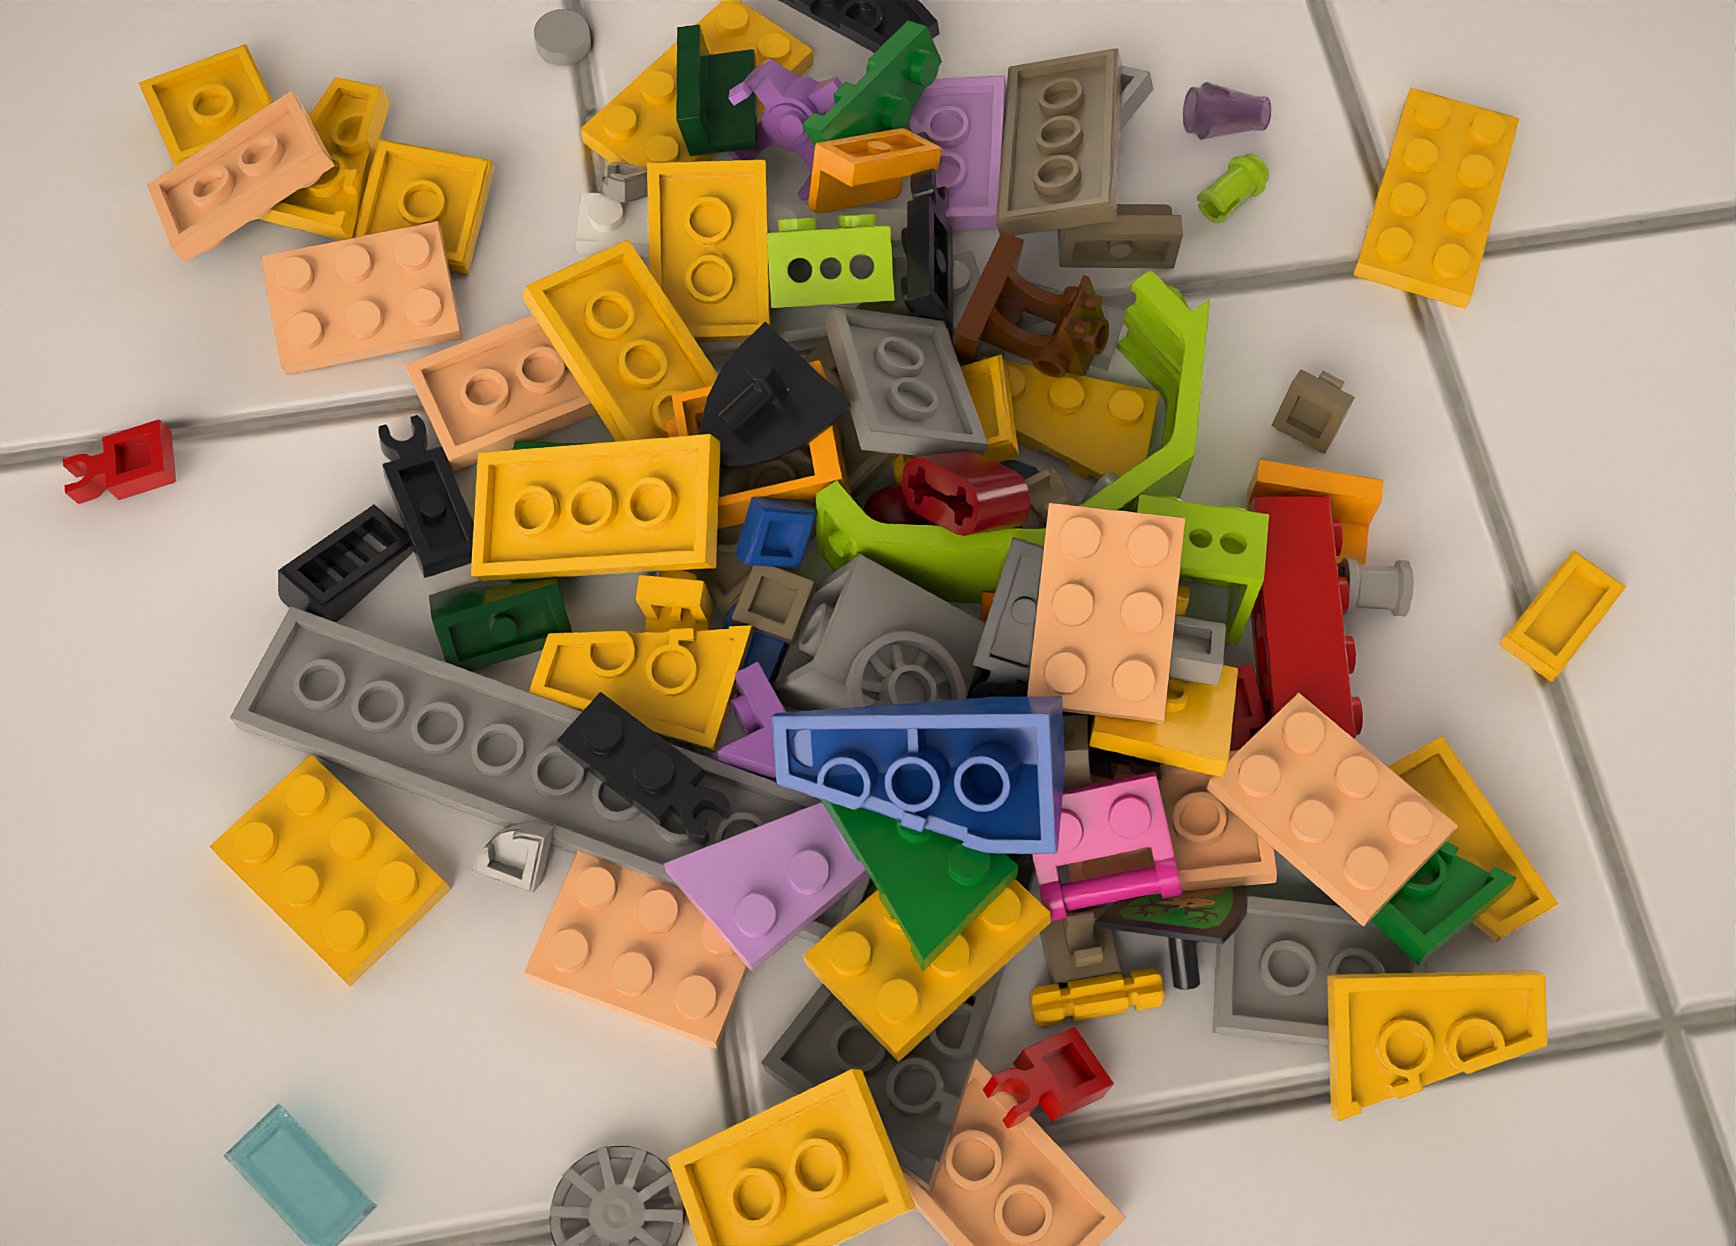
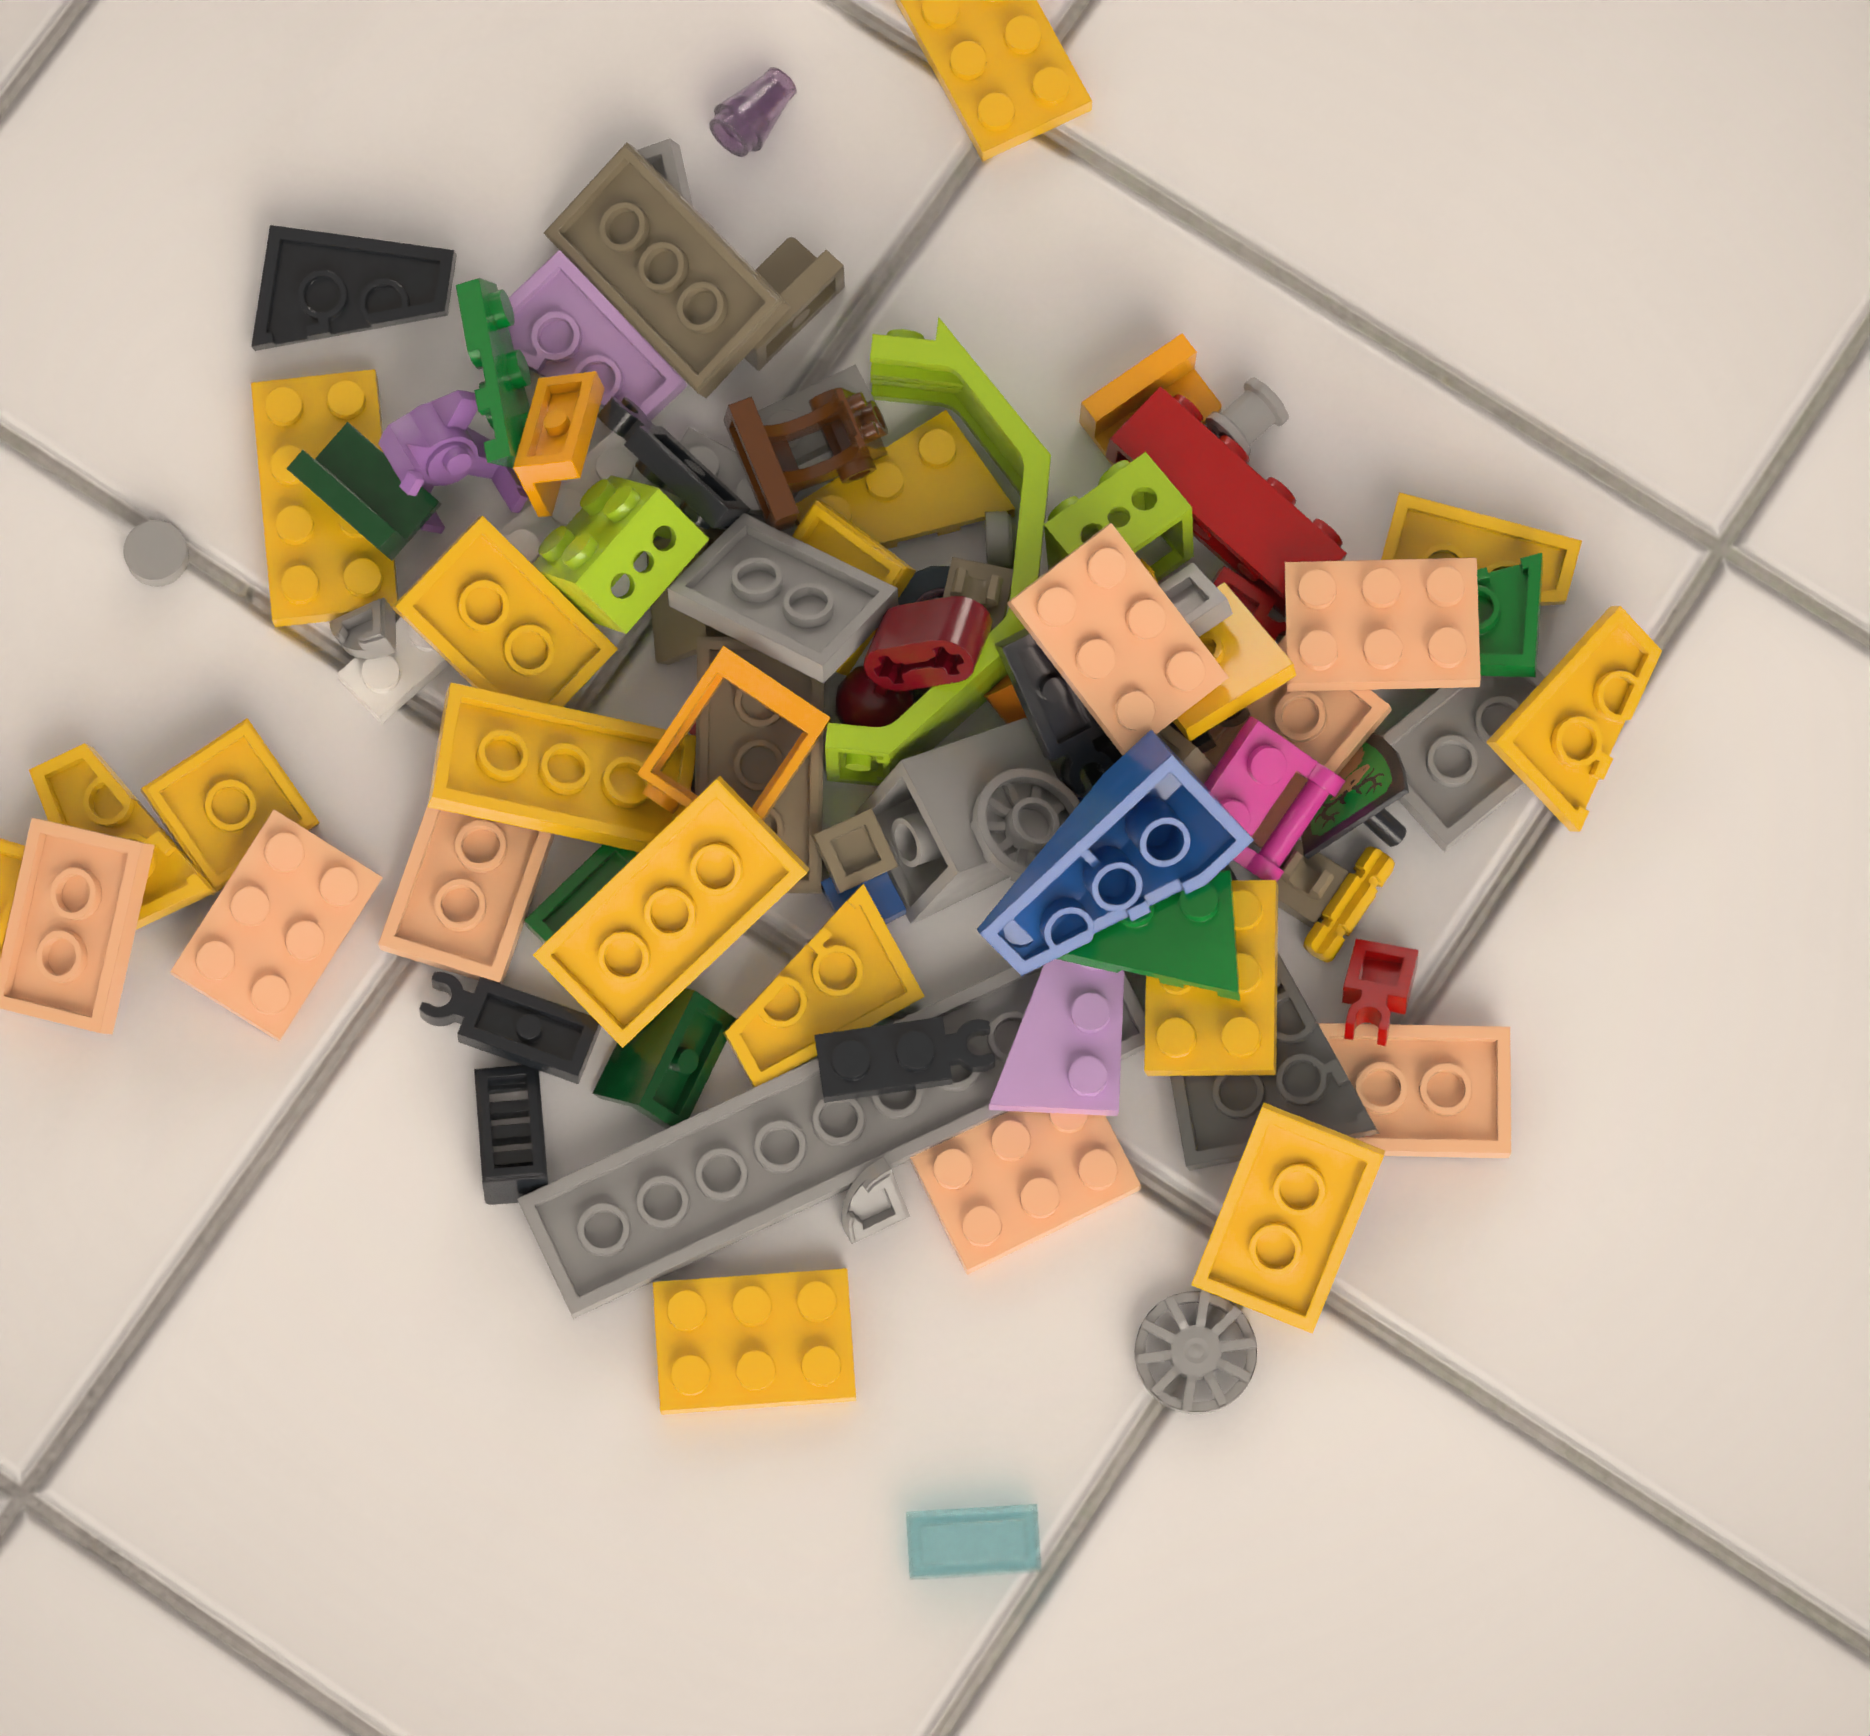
camera: 45 degrees left, 10 degrees up
red plate [63,419,176,504] -> none
yellow bracket [635,570,714,632] -> none
black shield [700,321,851,468] -> none
medium lavender slope [717,662,786,782] -> none
blue tile [735,497,817,568] -> none
lime pin [1197,154,1269,224] -> none
dark tan tile [1271,369,1355,454] -> none
yellow tile [1499,550,1626,682] -> none

